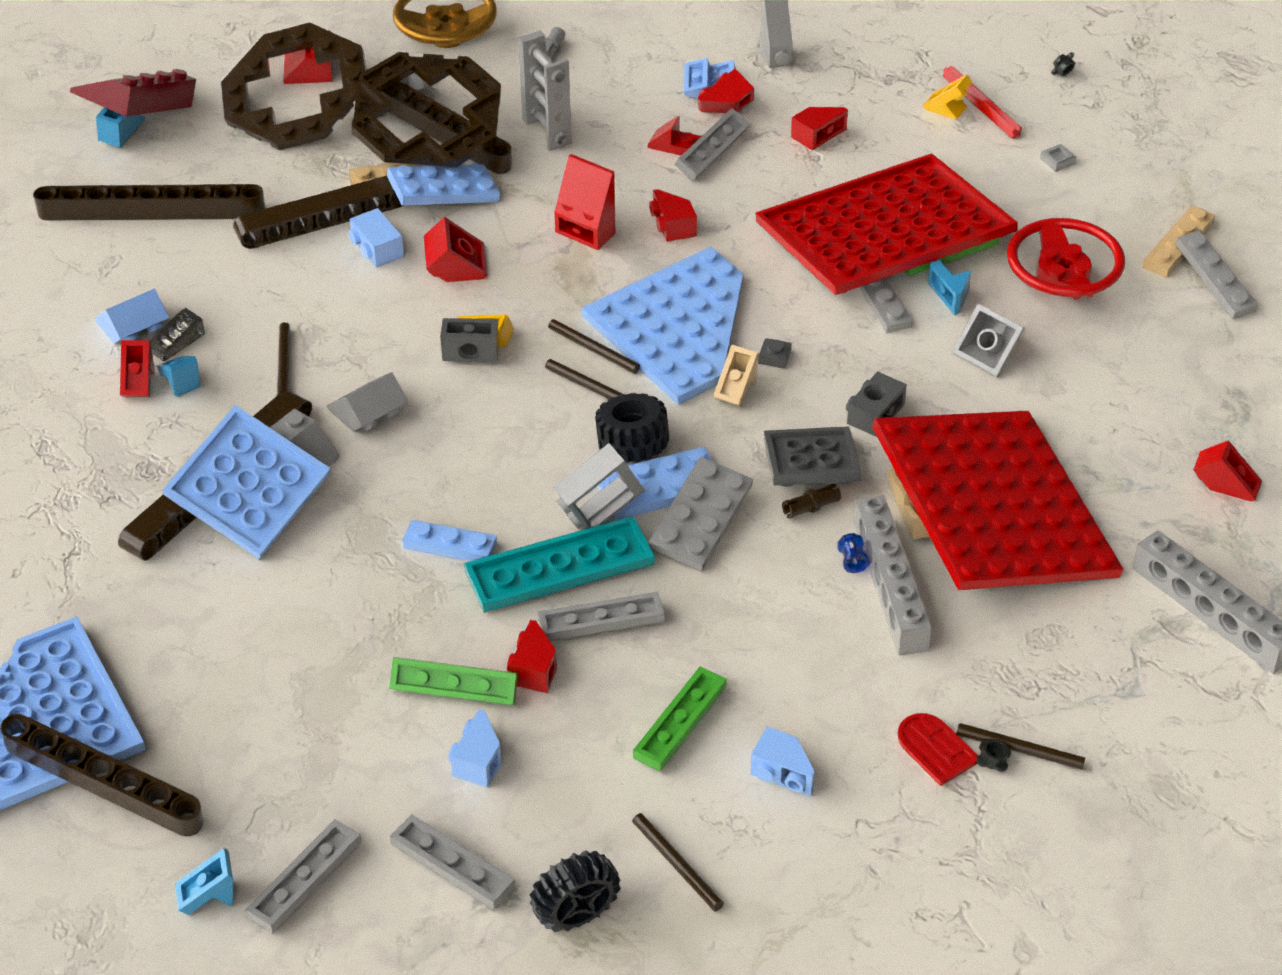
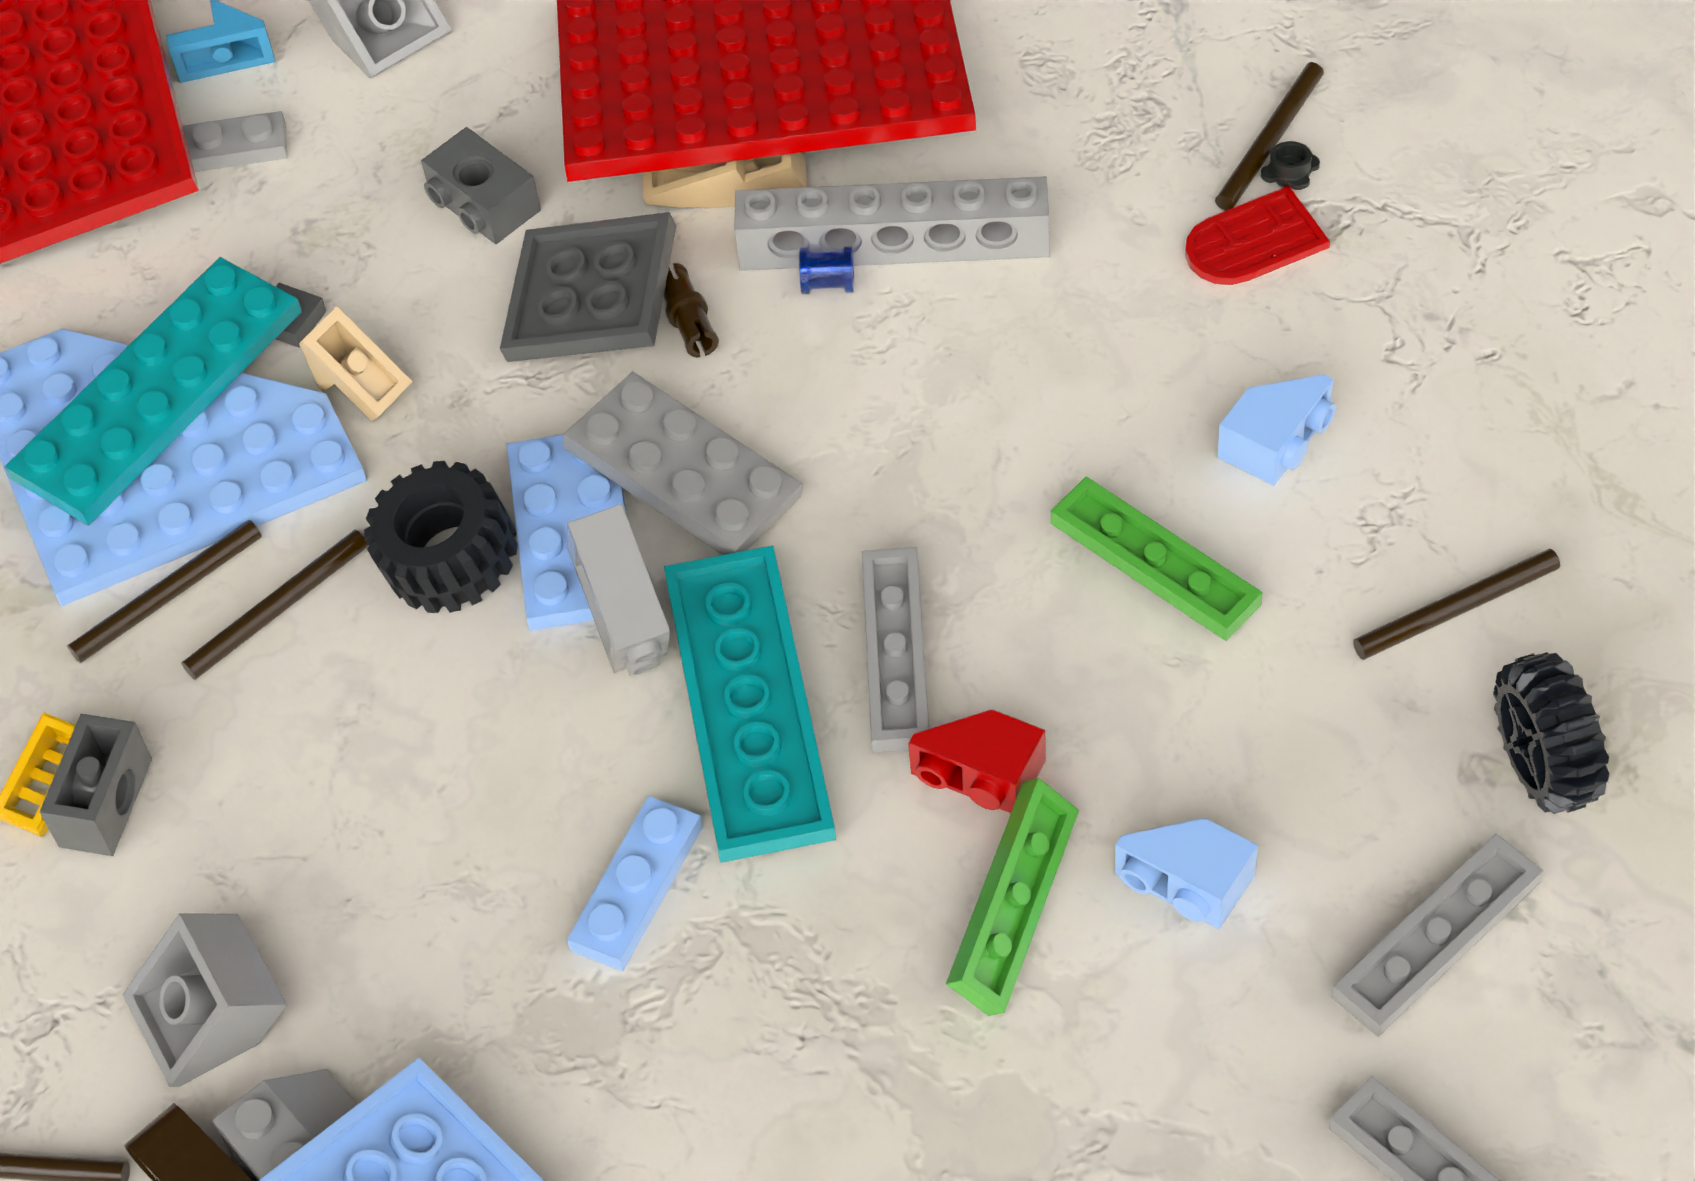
camera: 75 degrees left, 10 degrees up
none -> teal plate [4,257,302,526]

